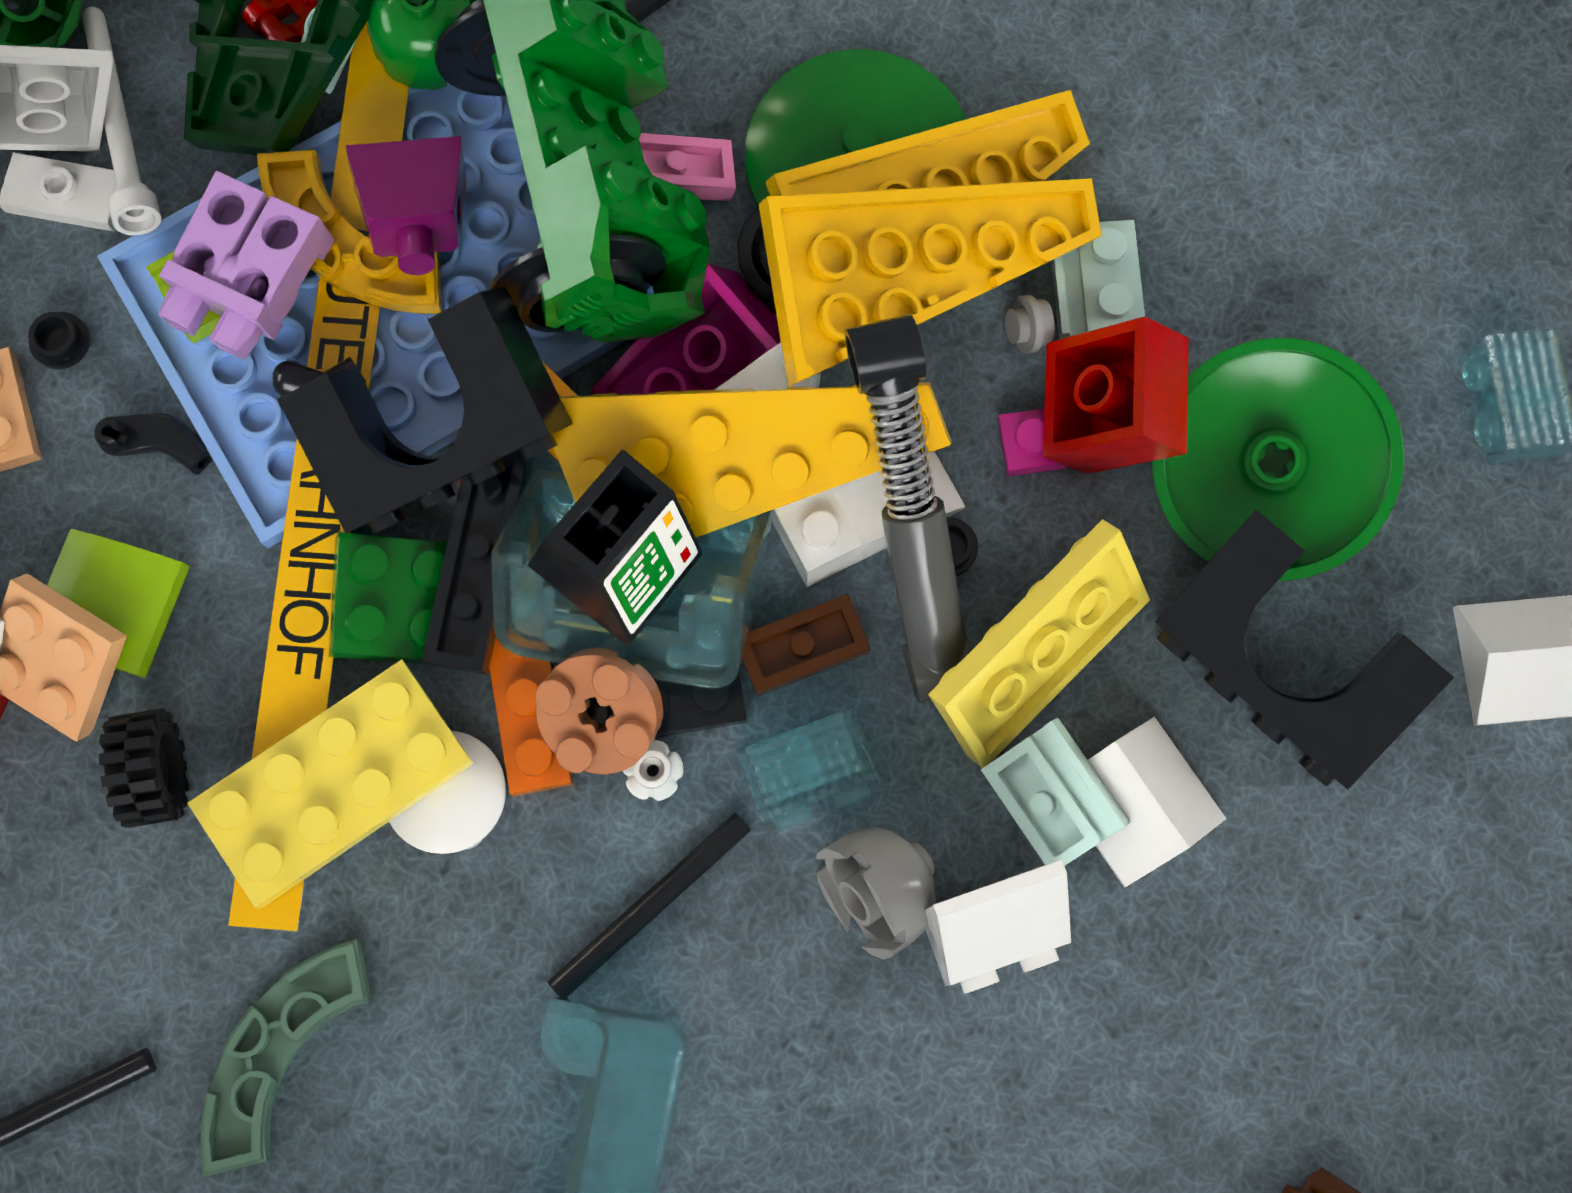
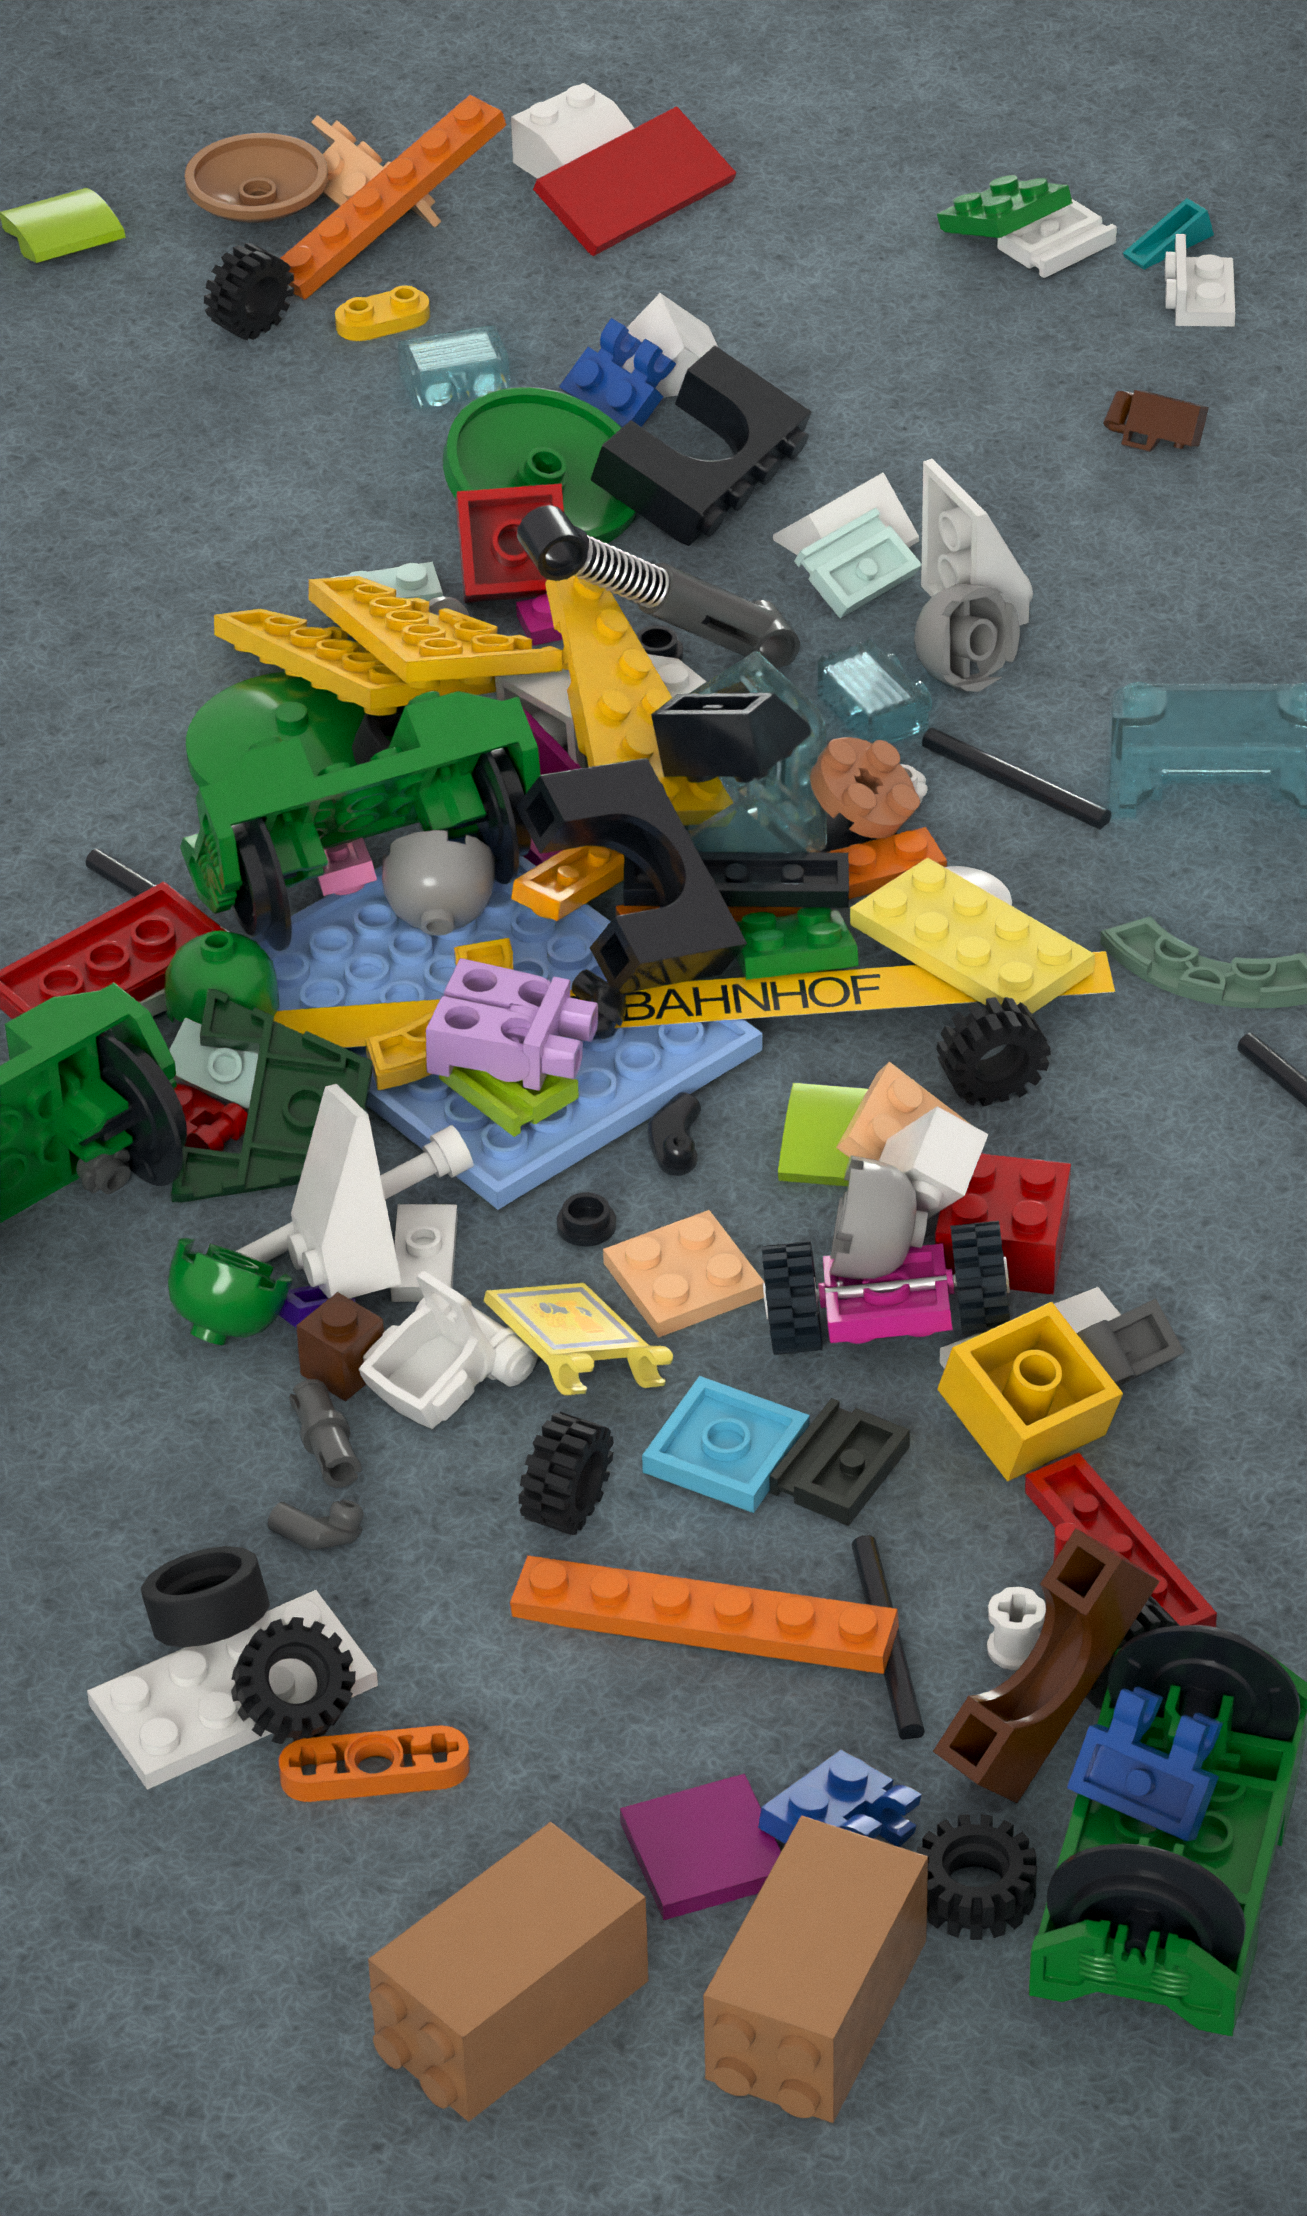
camera: 100 degrees left, 35 degrees down
magenta torso [346,136,467,275] -> none
light yellow plate [928,519,1150,769] -> none
none -> light grey cylinder [382,830,495,936]
none -> blue plate [559,318,676,428]

